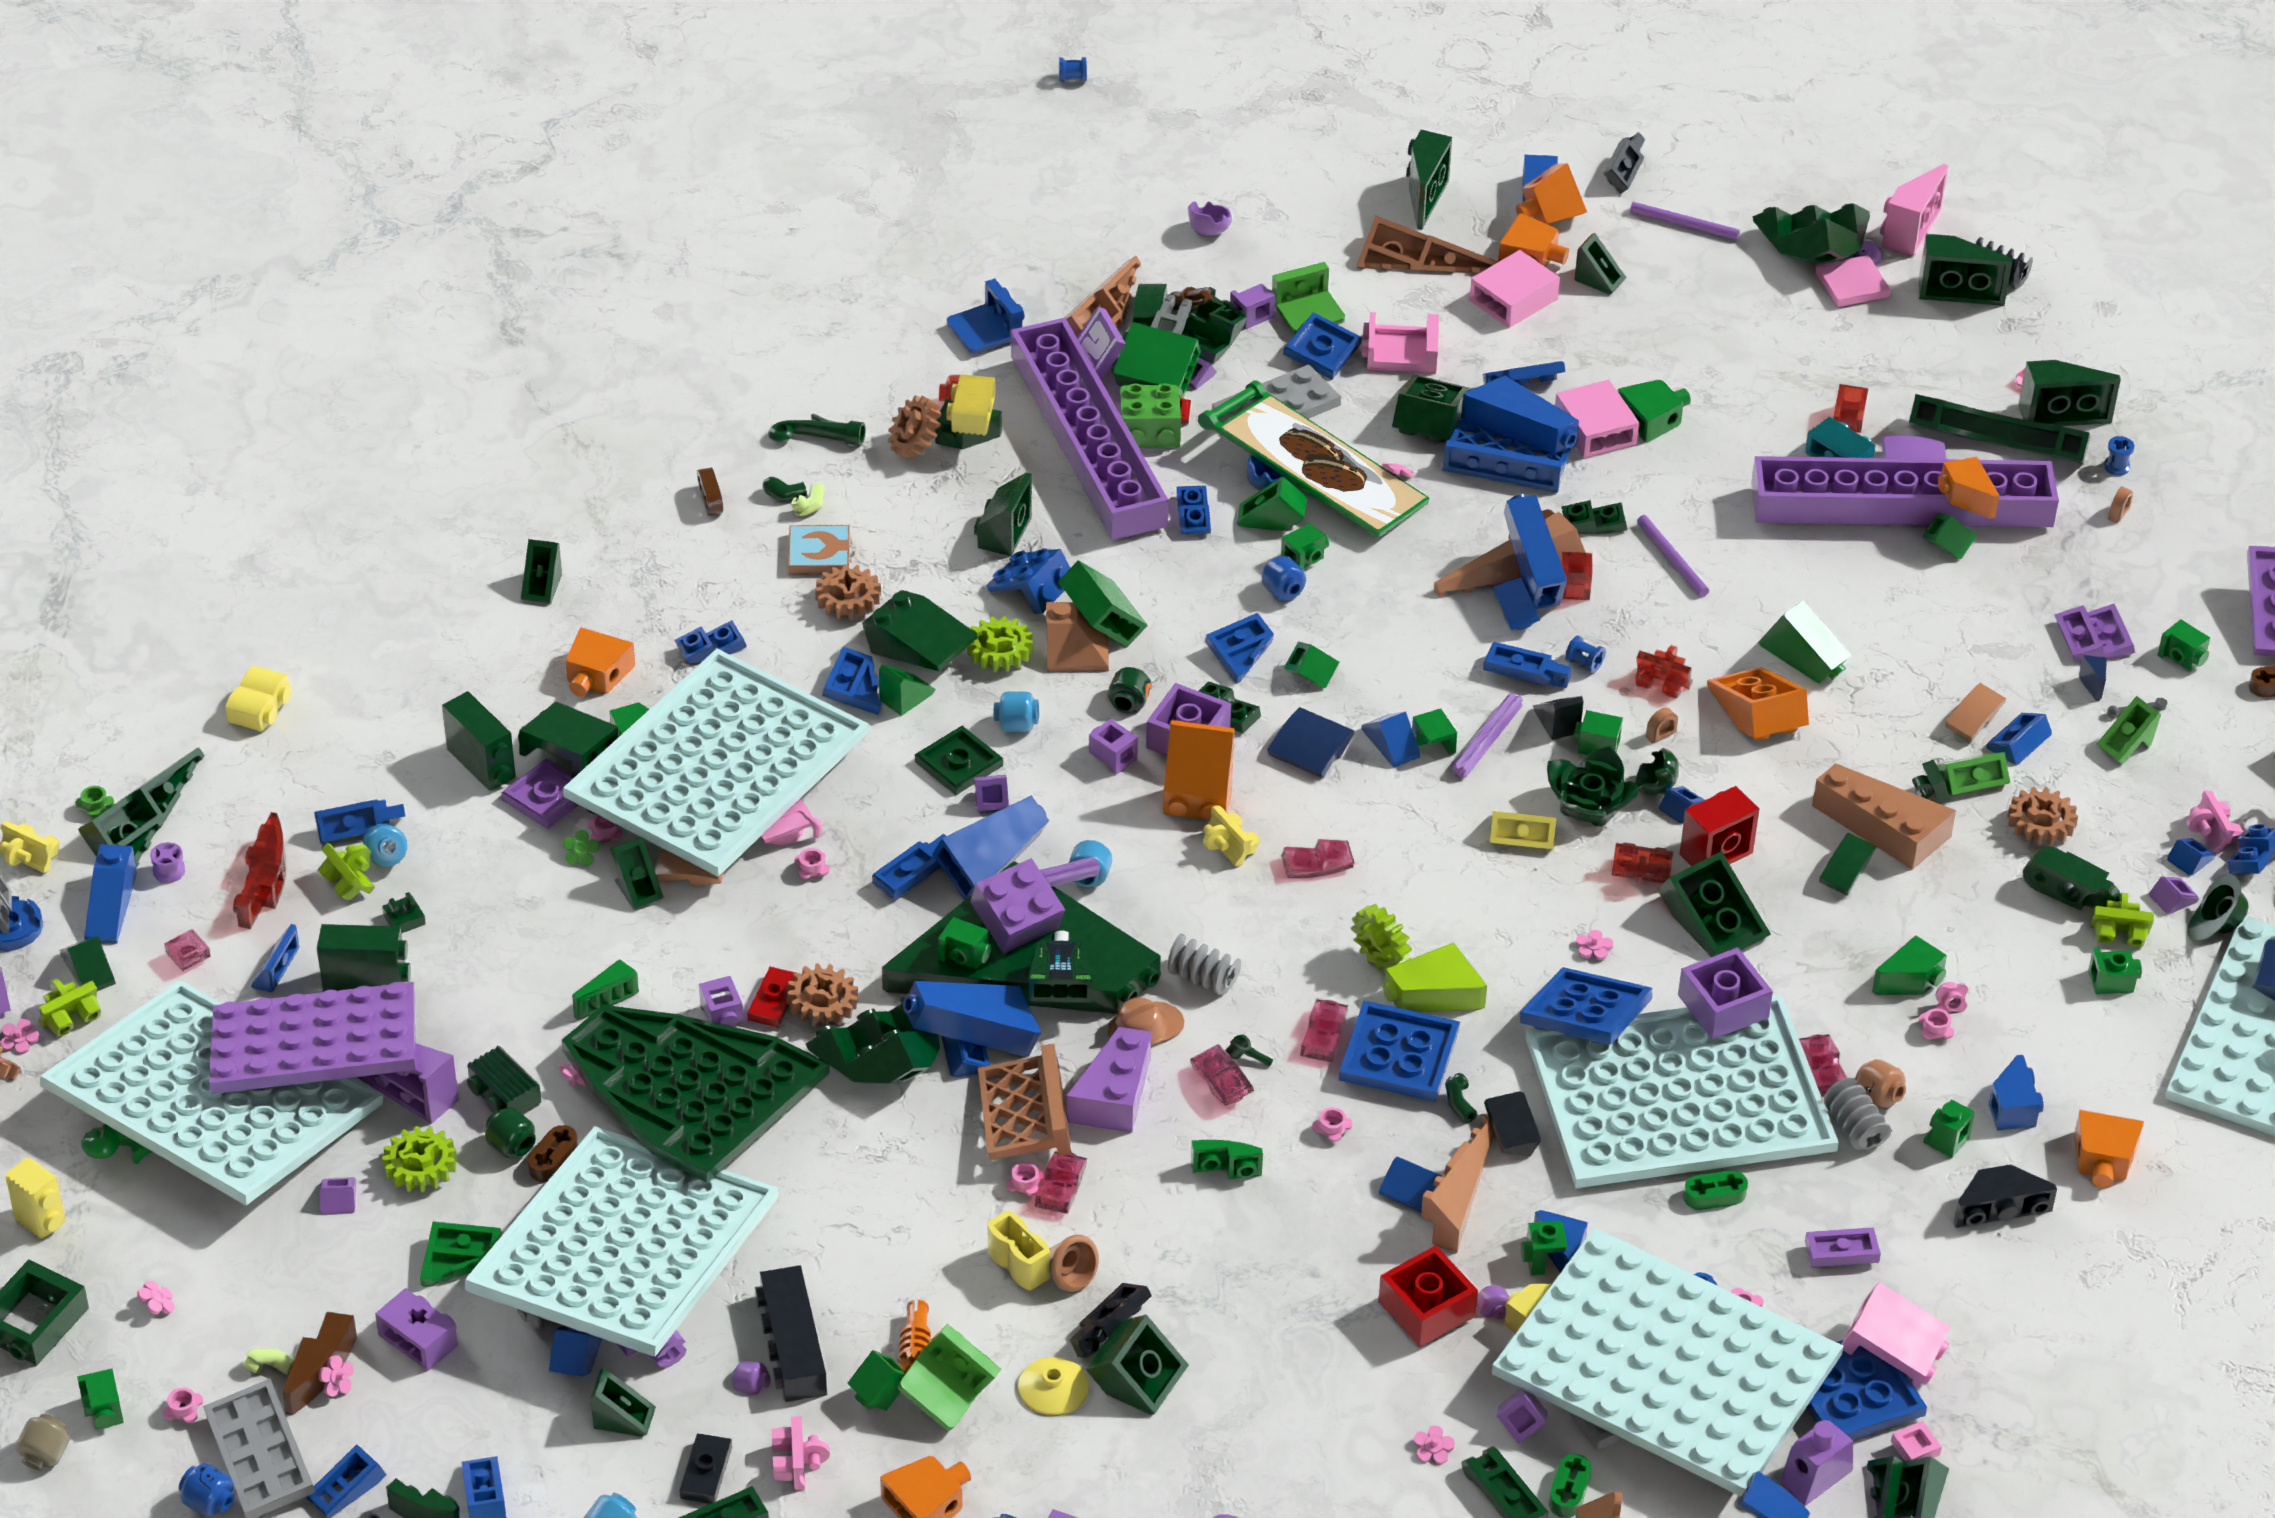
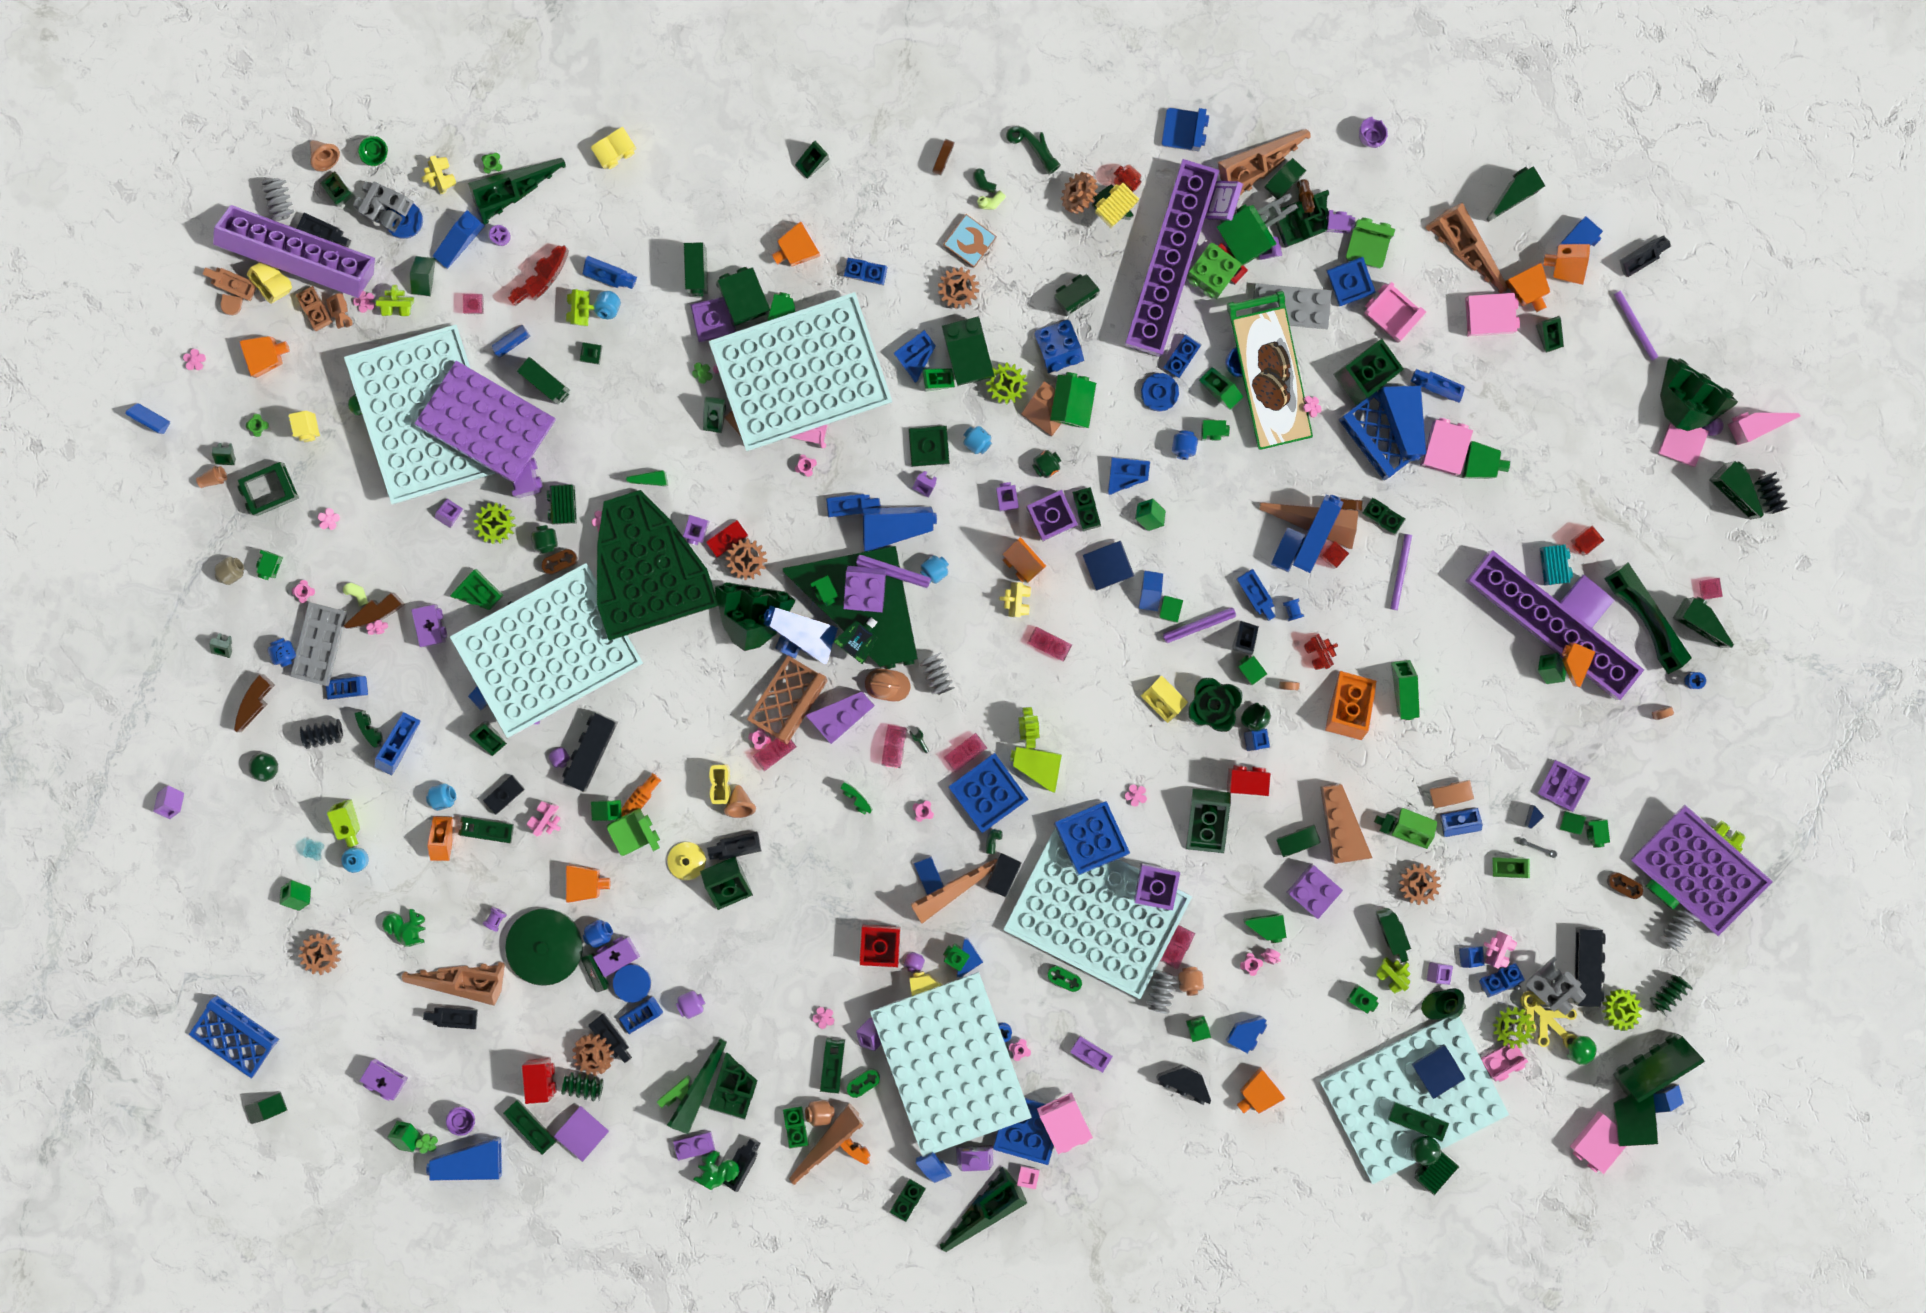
camera: 40 degrees right, 45 degrees up
clear red hips [1612,842,1674,884] -> none
none -> blue tile [1141,373,1179,412]
none -> medium lavender brick [1286,864,1343,919]
none -> green slope [1560,811,1586,835]

